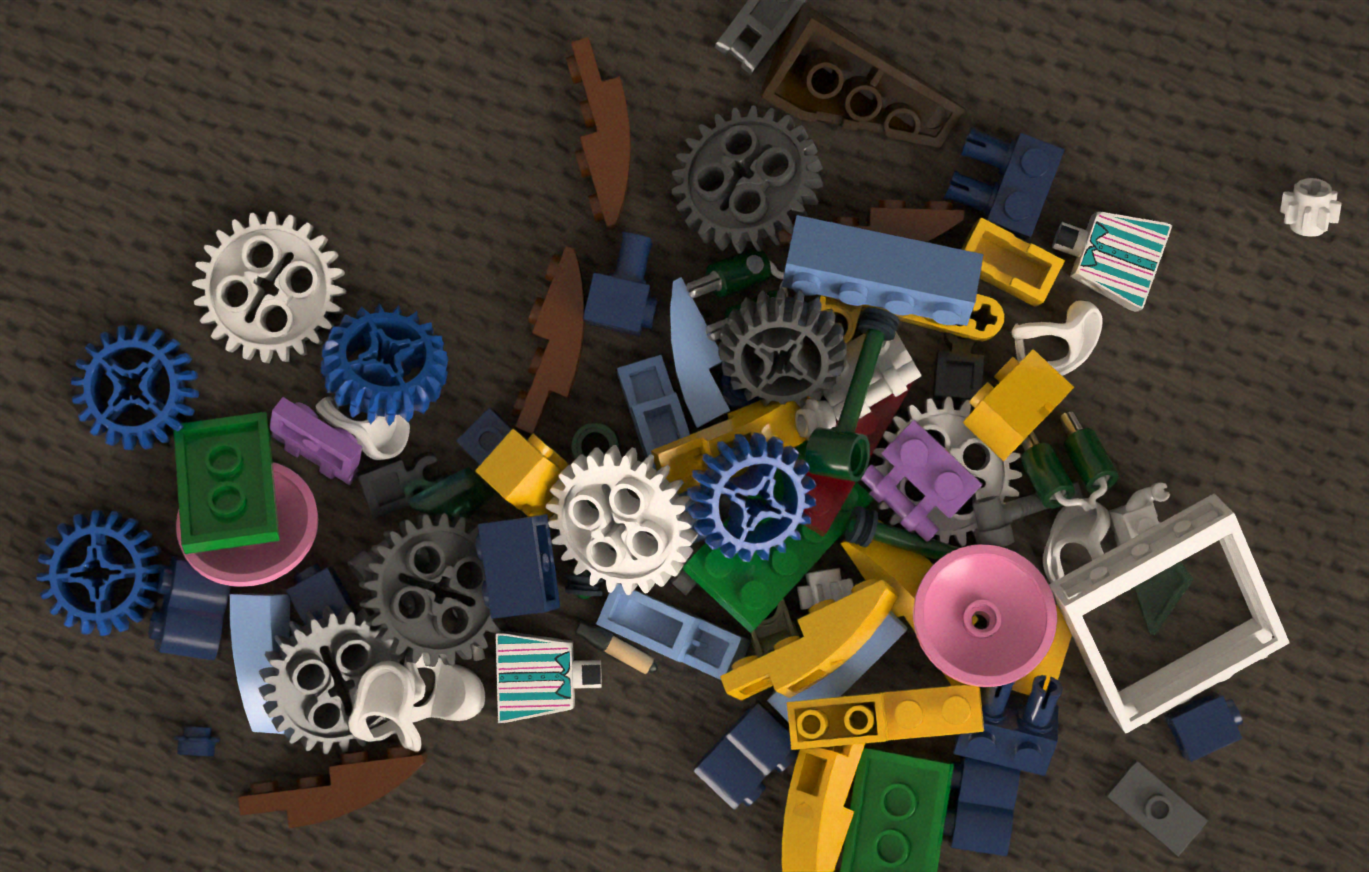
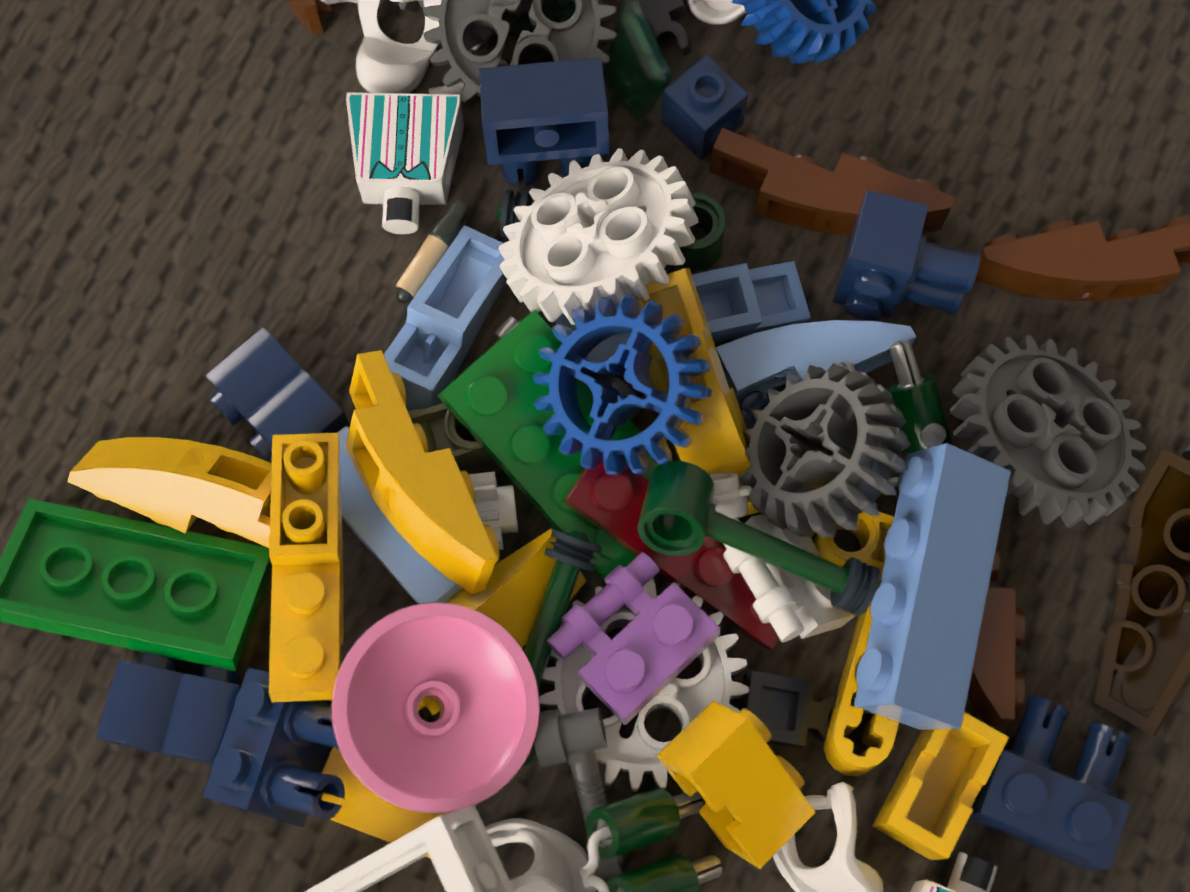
camera: 90 degrees right, 15 degrees down
yellow brick [475,429,571,519] -> none

